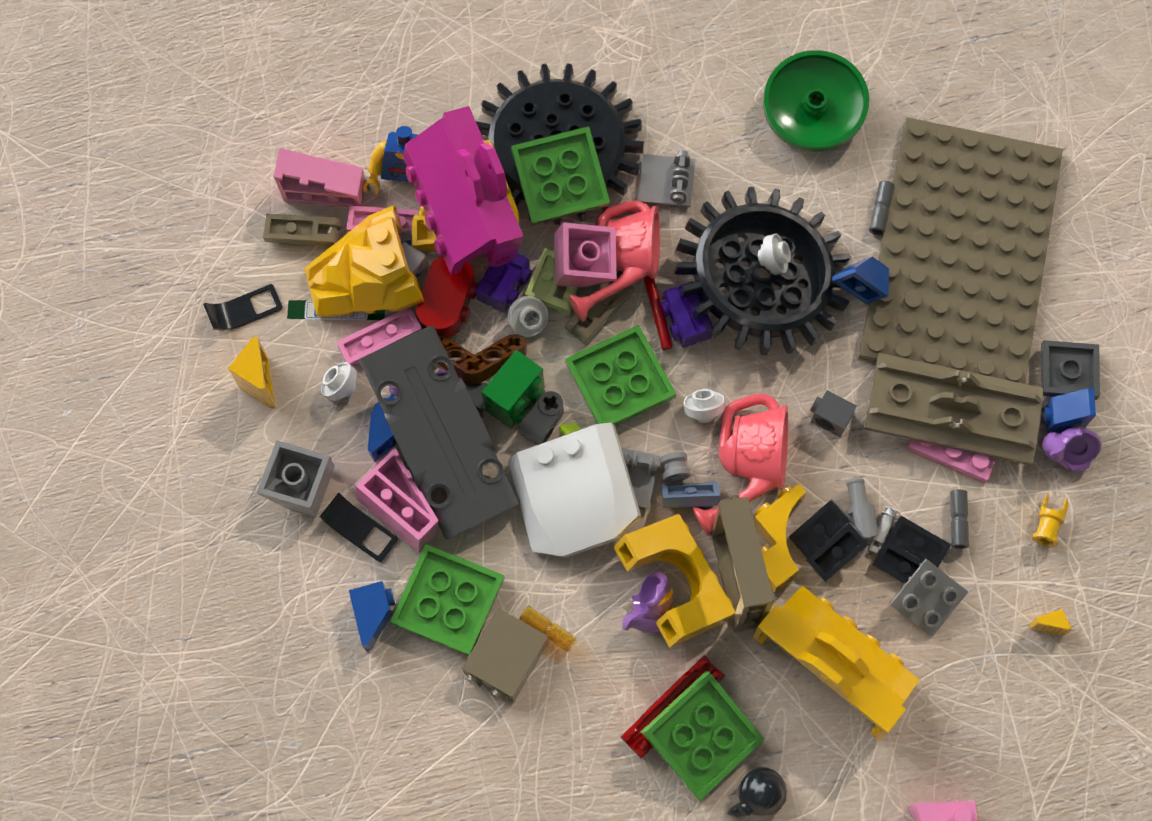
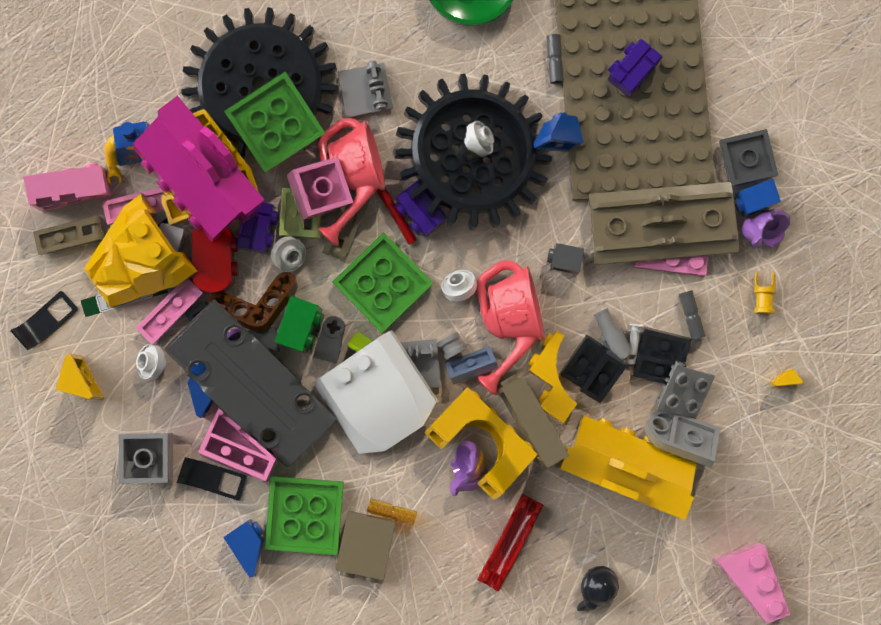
camera: 20 degrees left, 15 degrees up
bright green plate [641,671,765,801] -> none
none -> dark purple brick [608,39,663,97]
none -> light grey plate [645,410,720,468]

